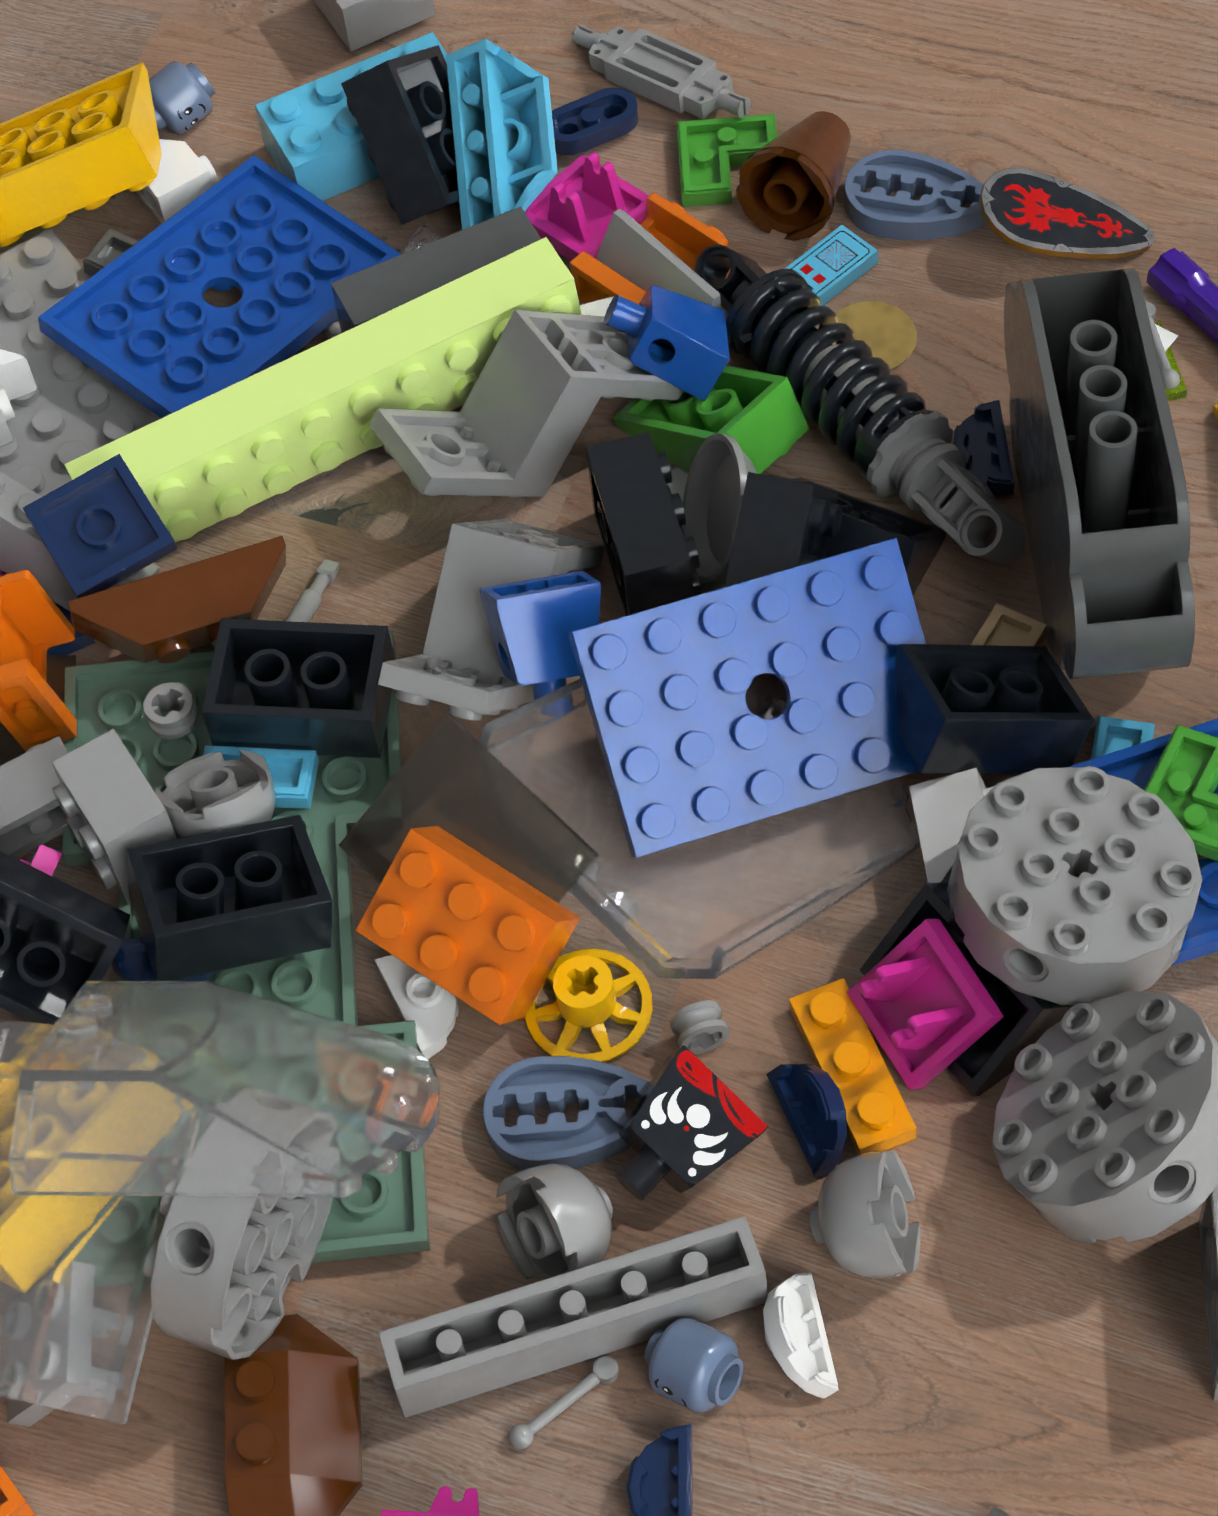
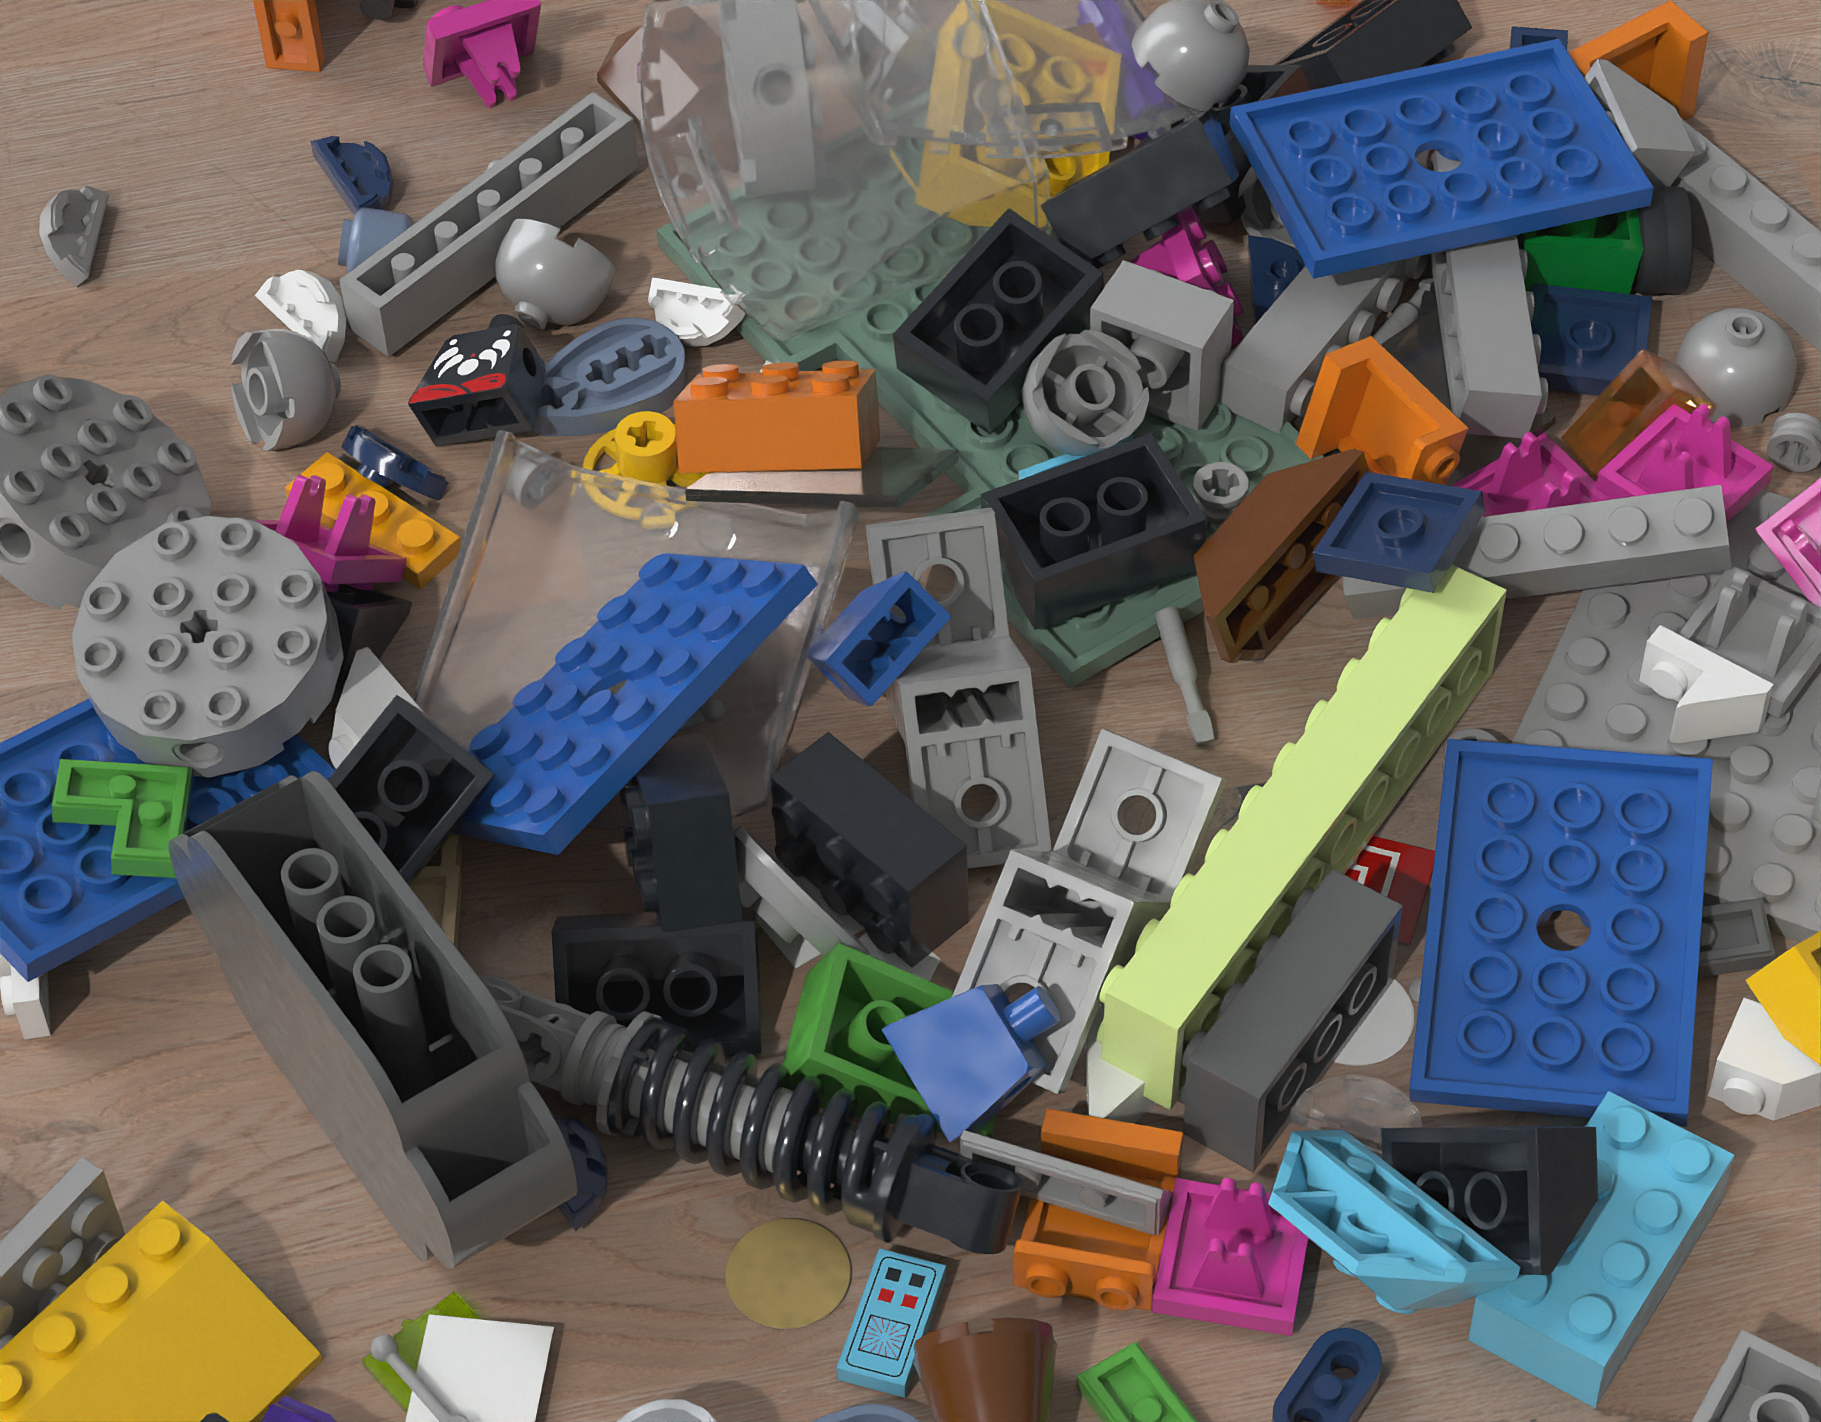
camera: 145 degrees right, 5 degrees down
none -> white plate [648,278,753,347]

